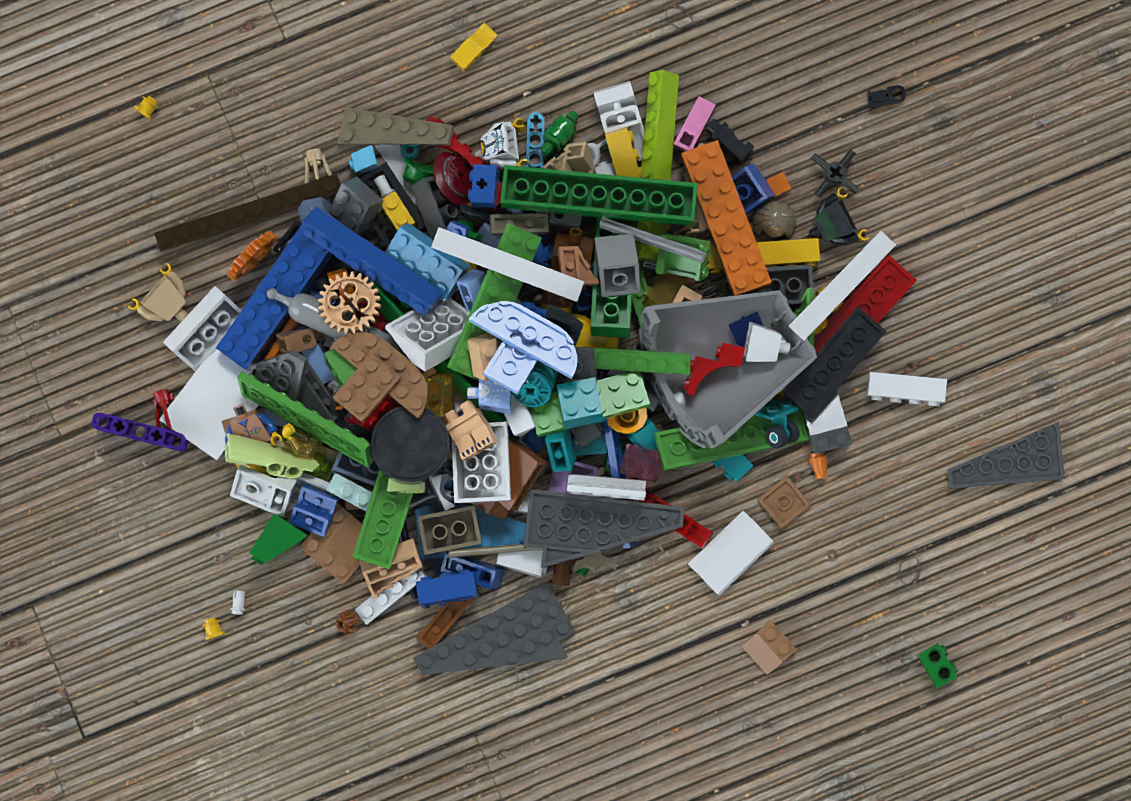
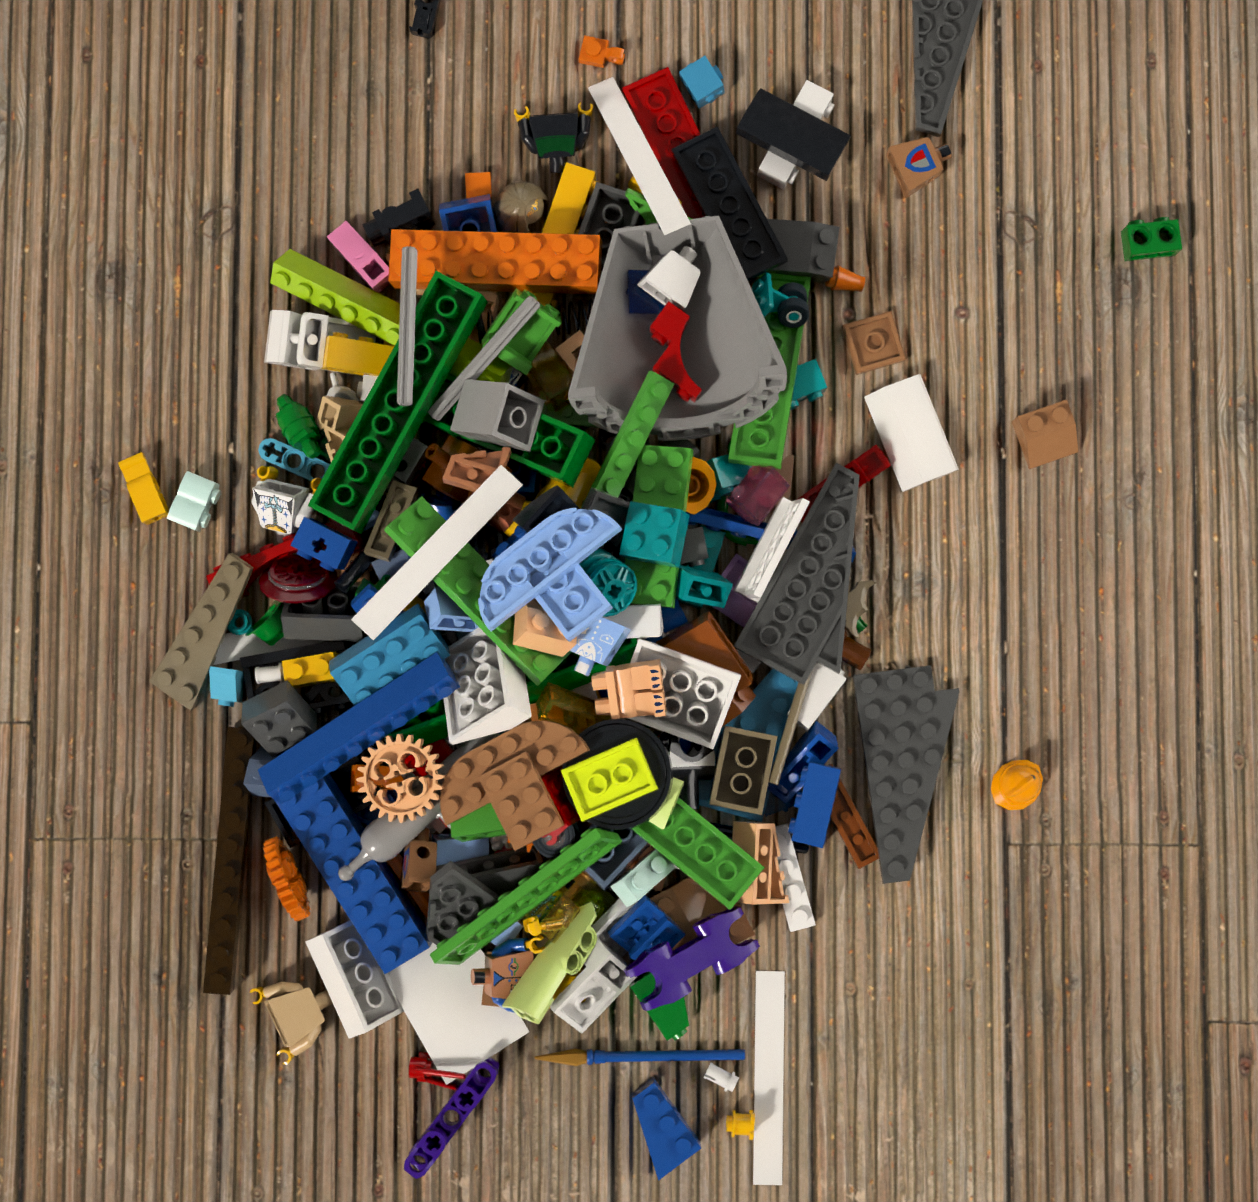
camera: 70 degrees left, 0 degrees up
yellow brick [134,96,159,120] -> none
tan plant [304,148,332,184] -> none
dark orange gear [336,609,360,635] -> none
pearl dark grey bar [810,149,860,198] -> none
none -> light aqua brick [167,471,221,532]
none -> light grey axle [397,246,418,406]
none -> blue piece [534,1048,745,1066]
none -> neon yellow tile [561,738,658,822]
none -> orange plate [578,35,625,68]
none -> dark purple piece [624,906,760,1011]
none -> blue wedge [632,1077,701,1181]
none -> dark azure head [679,56,725,109]
none -> black slope [736,88,851,181]
none -> white sticker [753,971,785,1185]
none -> medium nougat torso [886,137,952,198]
none -> light orange piece [991,760,1043,810]

